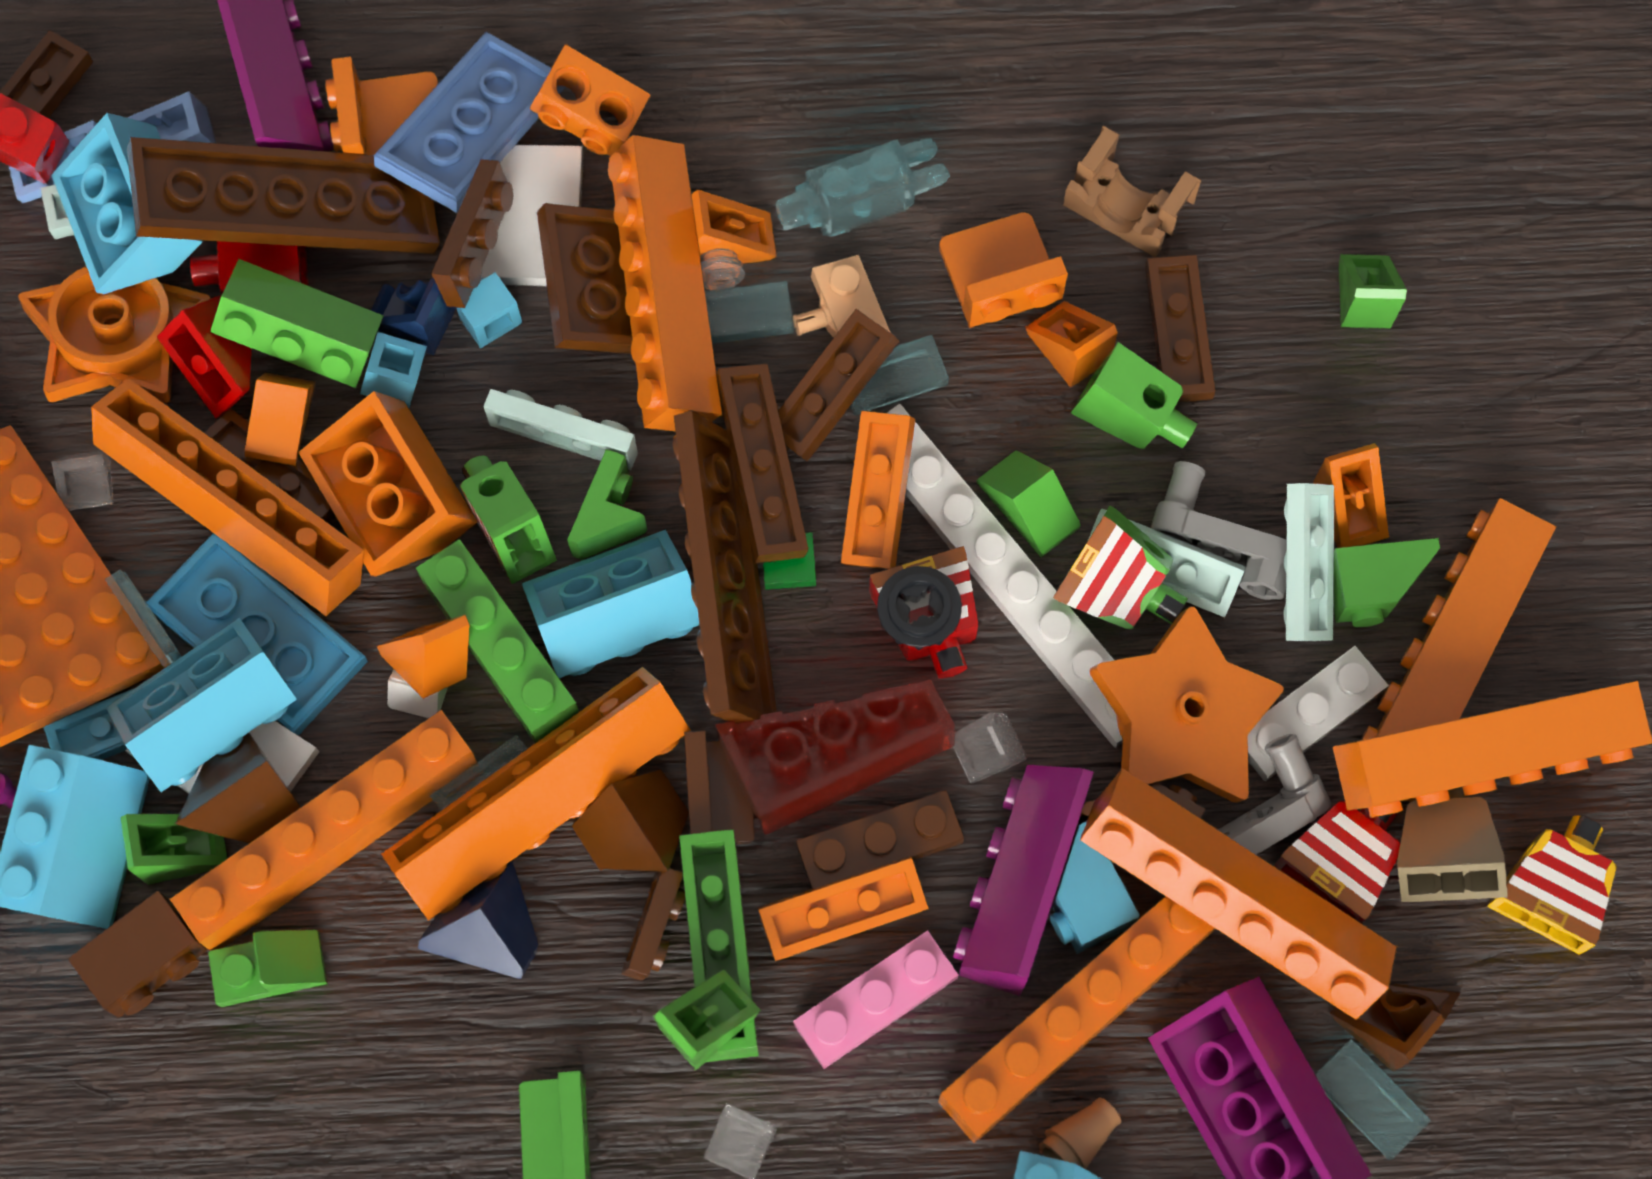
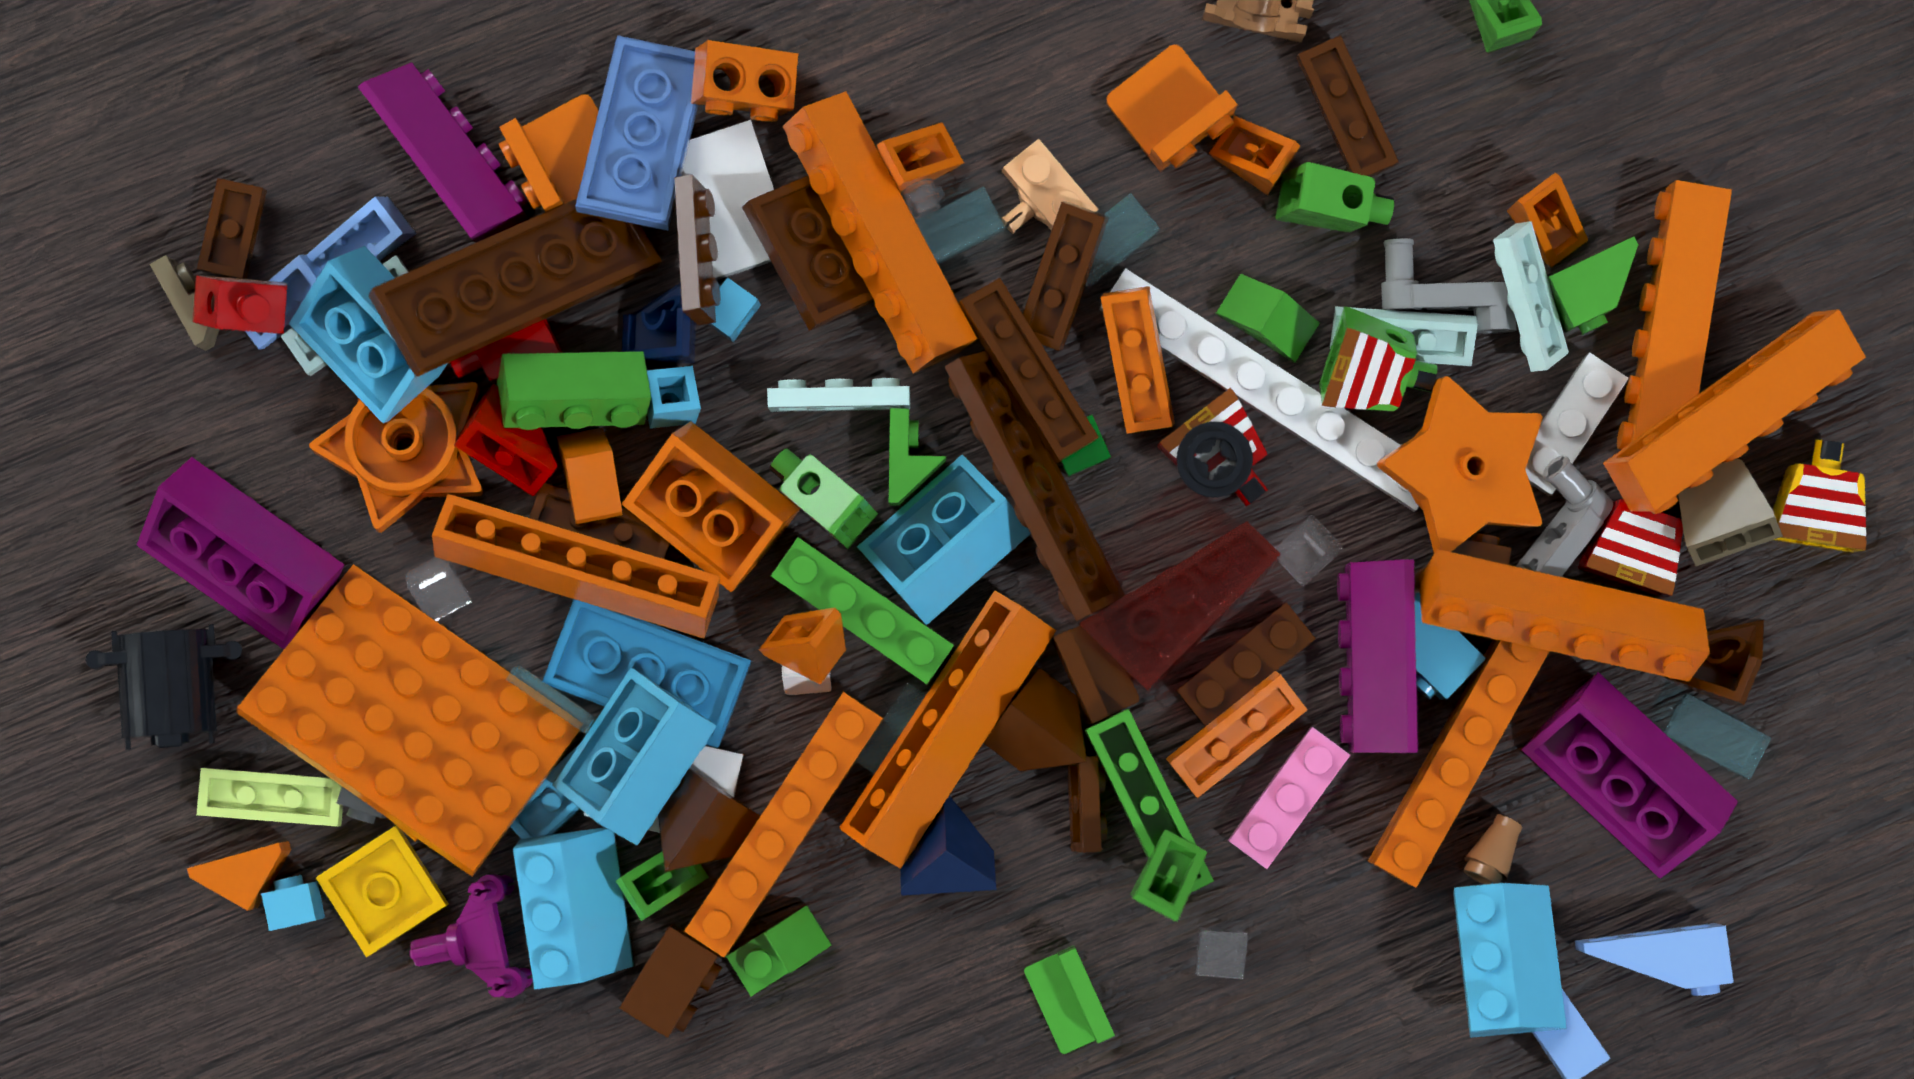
camera: 15 degrees left, 15 degrees up
clear light blue hinge [776,138,950,237] -> none

